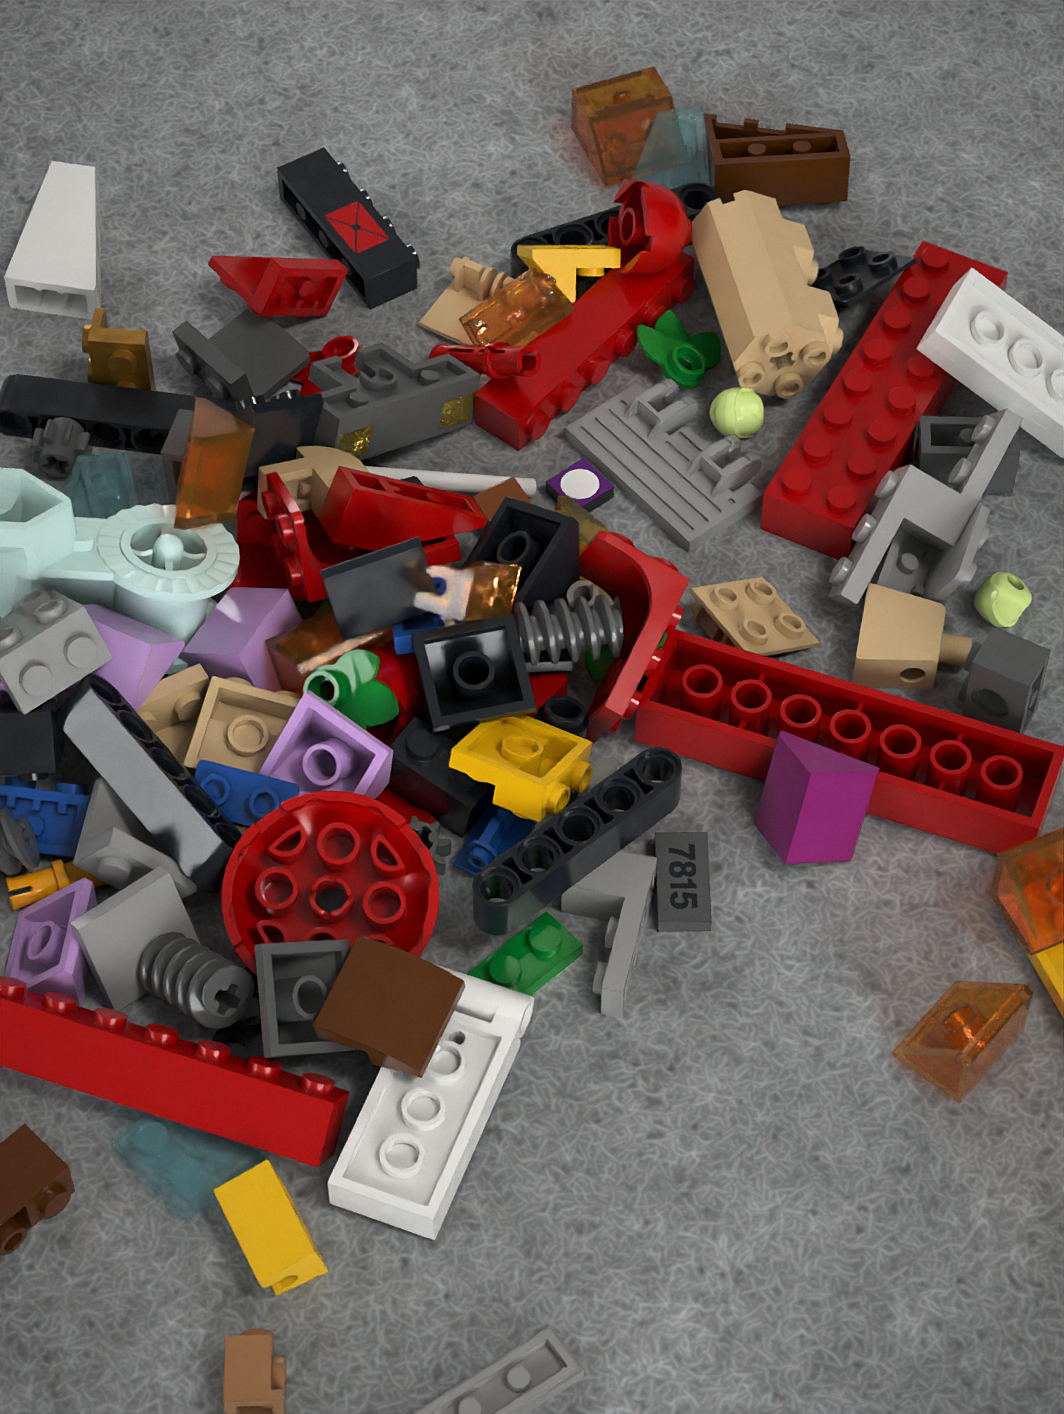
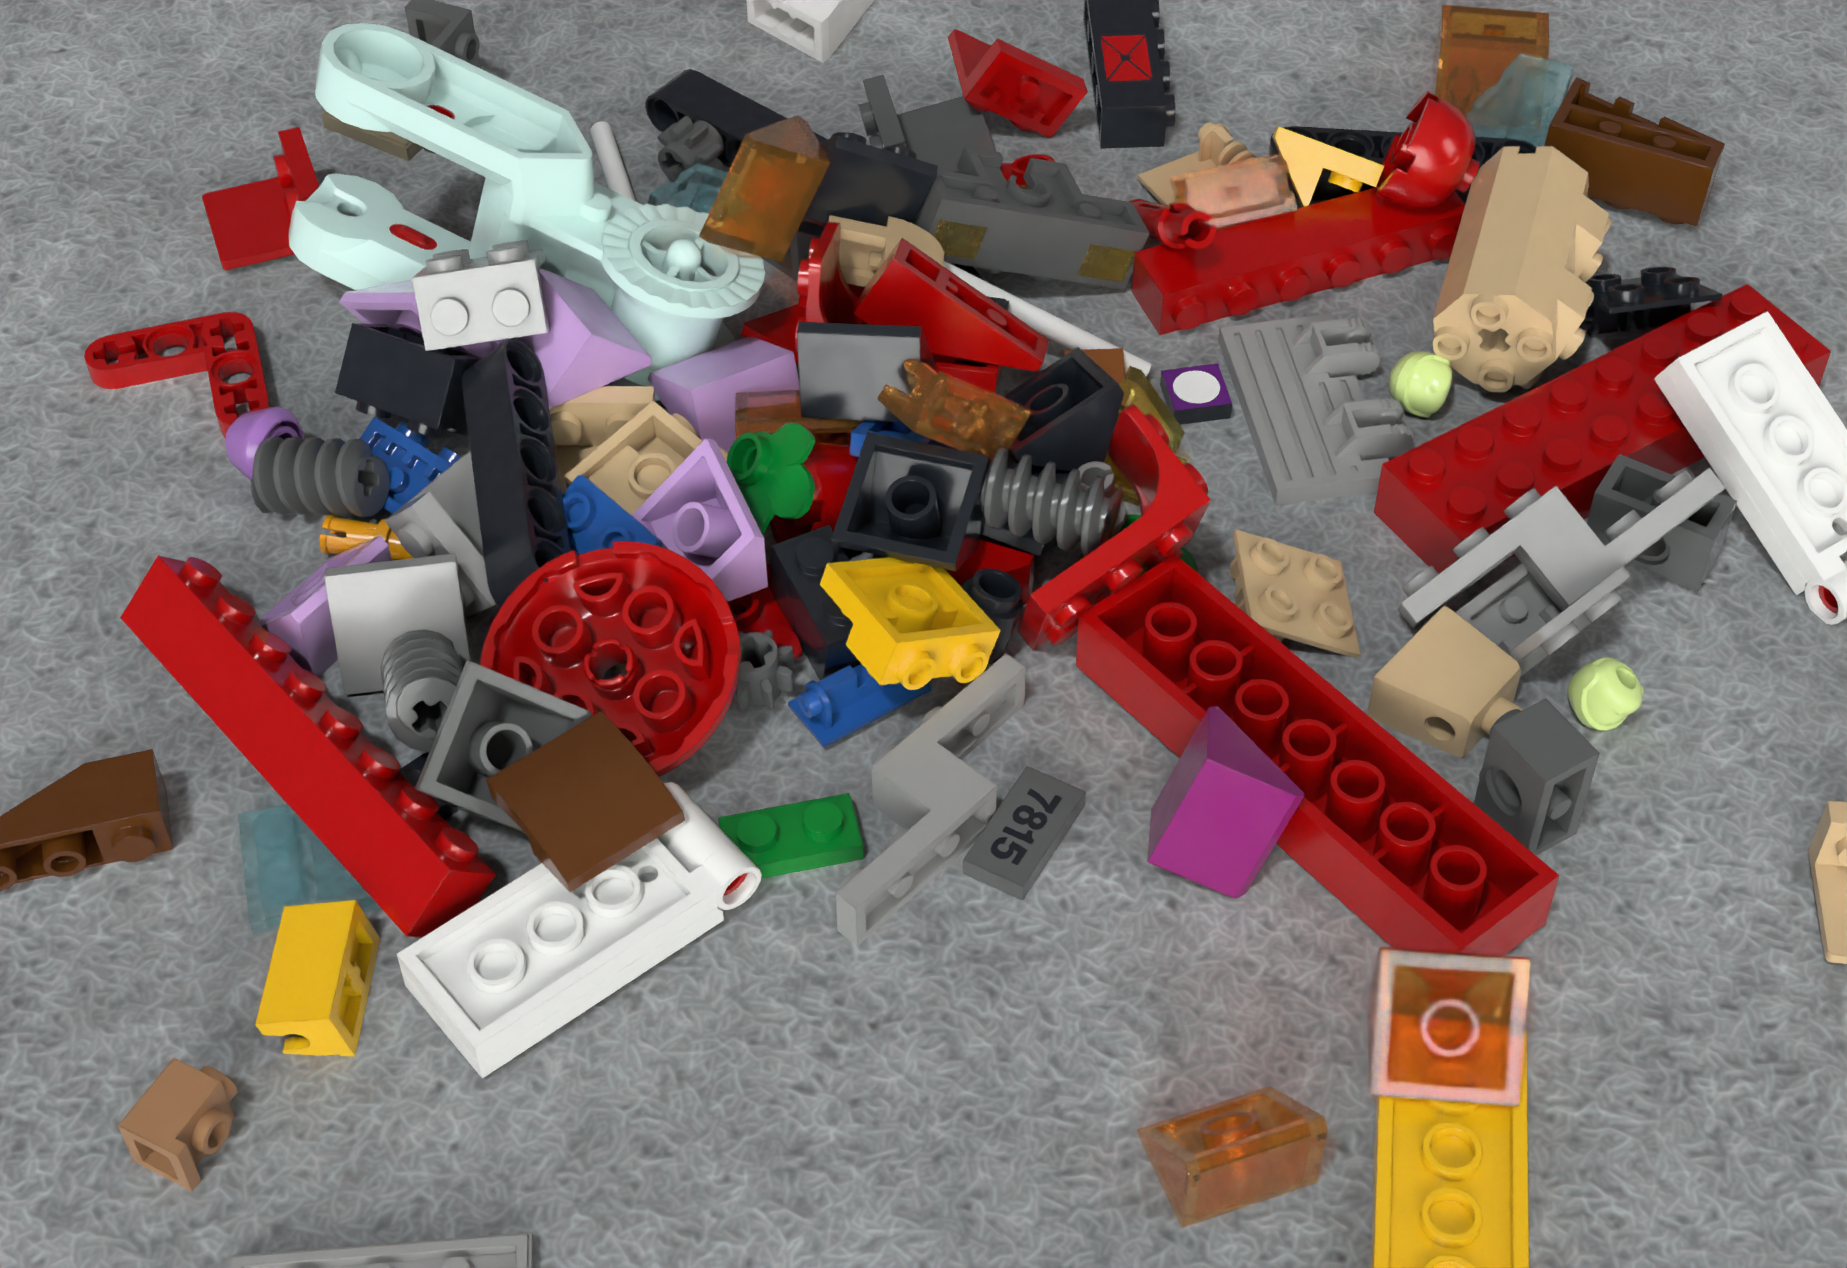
camera: 30 degrees right, 5 degrees down
pearl gold bracket [82,308,156,391] -> none
black beam [472,747,682,935] -> none
green plate [637,310,720,389] -> none

